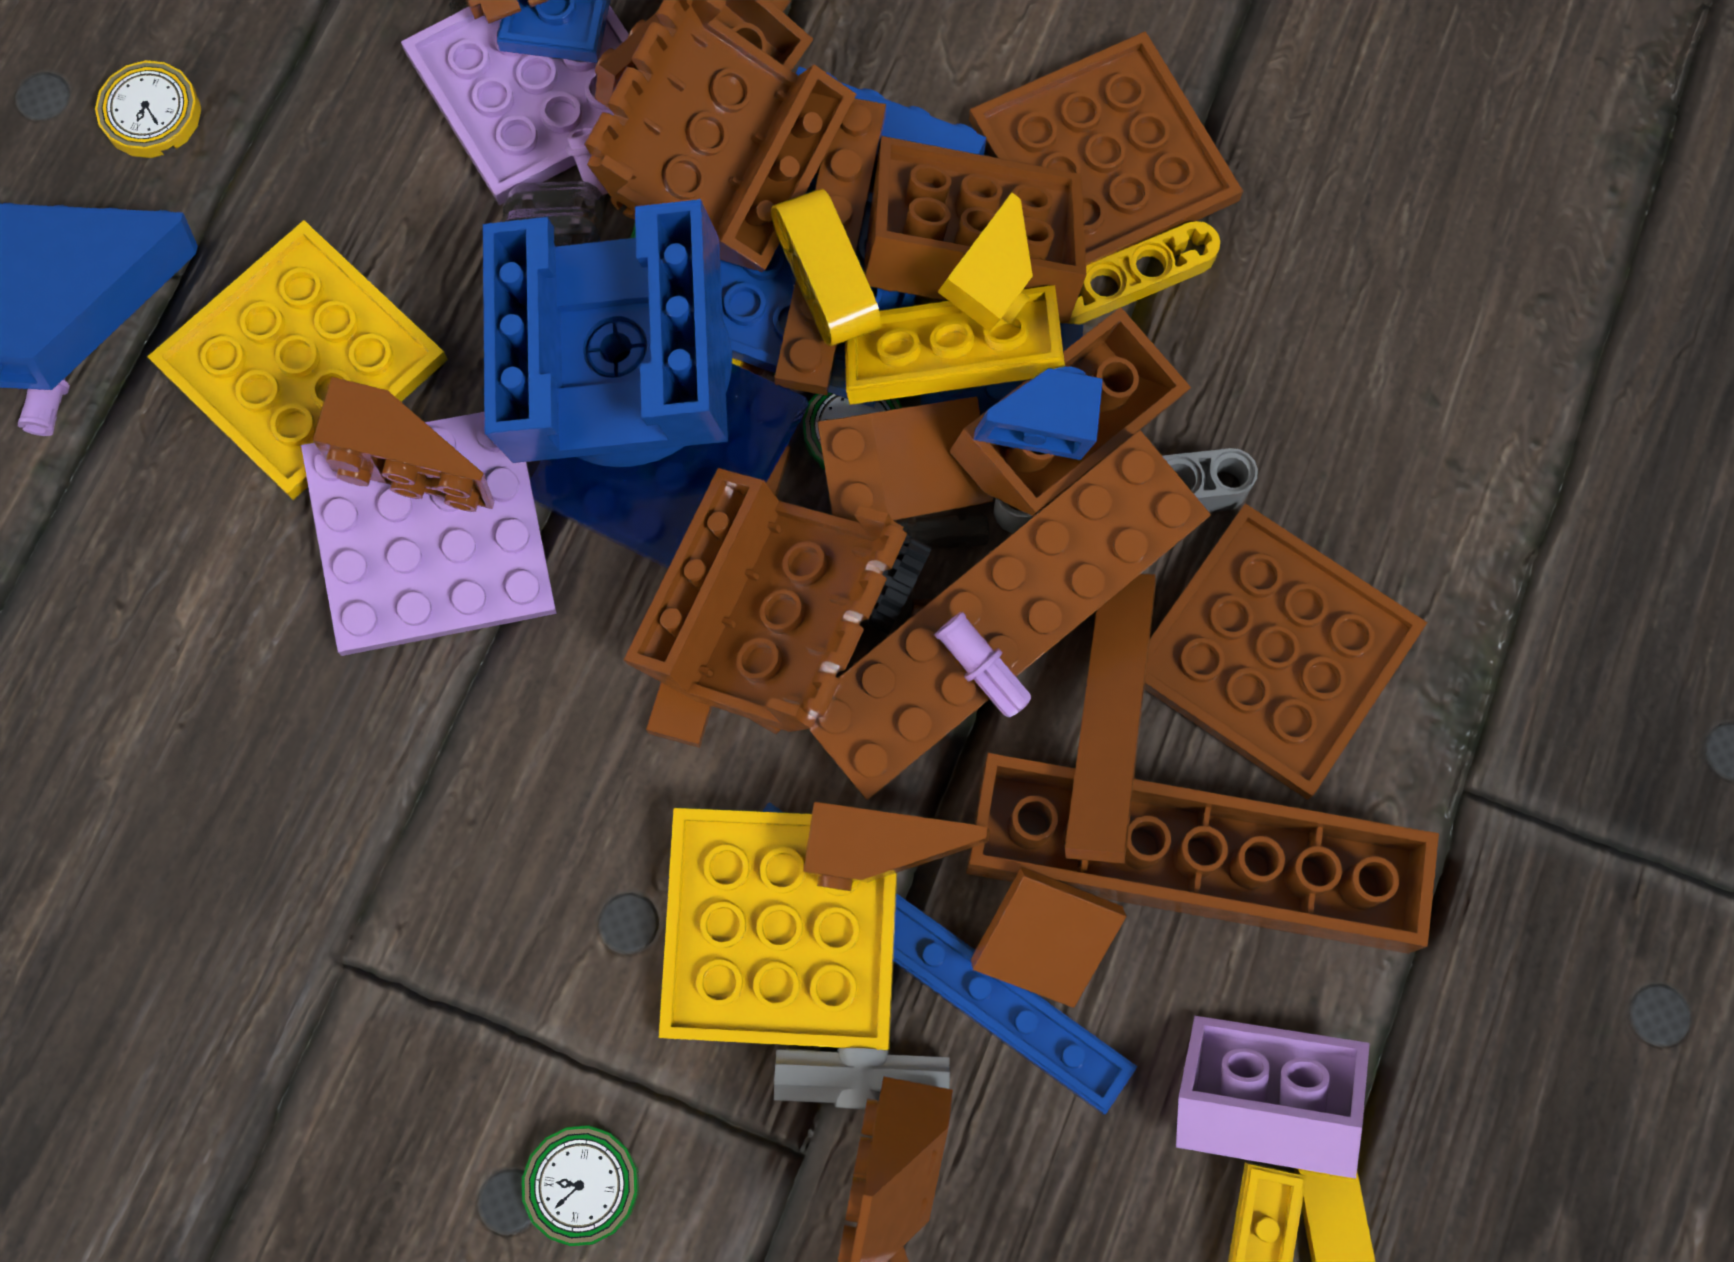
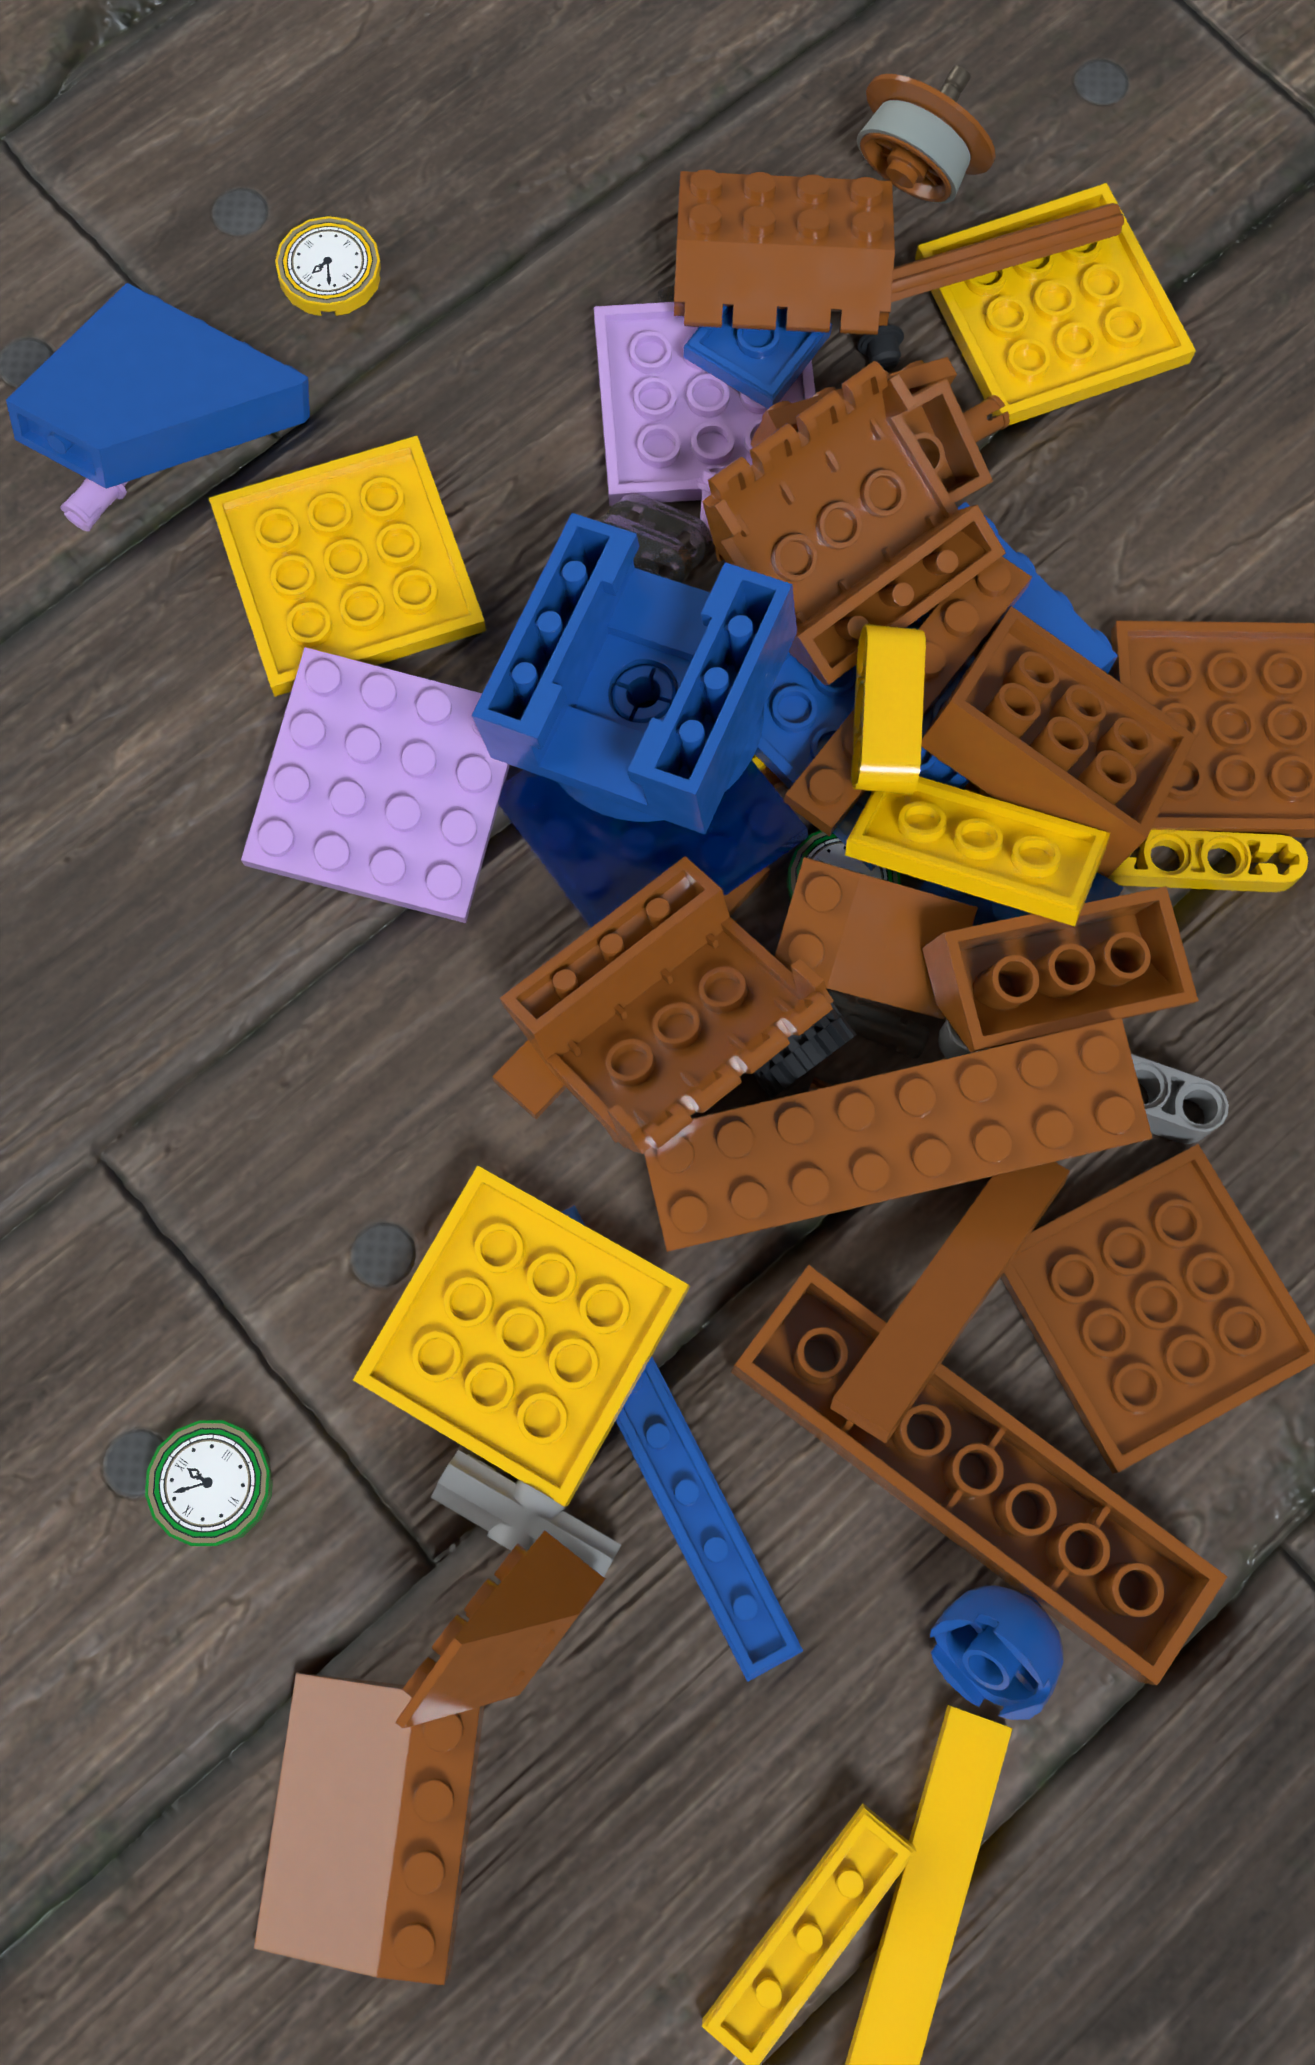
camera: 25 degrees right, 0 degrees up
dark orange slope [313,377,494,512] -> none
dark orange slope [803,802,990,891] -> none
lavender axle [934,611,1031,717] -> none
yellow slope [938,193,1033,332] -> none
dark orange tile [971,867,1127,1008] -> none
blue slope [974,367,1103,460] -> none
lavender slope [1176,1016,1370,1179] -> none
none -> blue cylinder [930,1585,1063,1720]

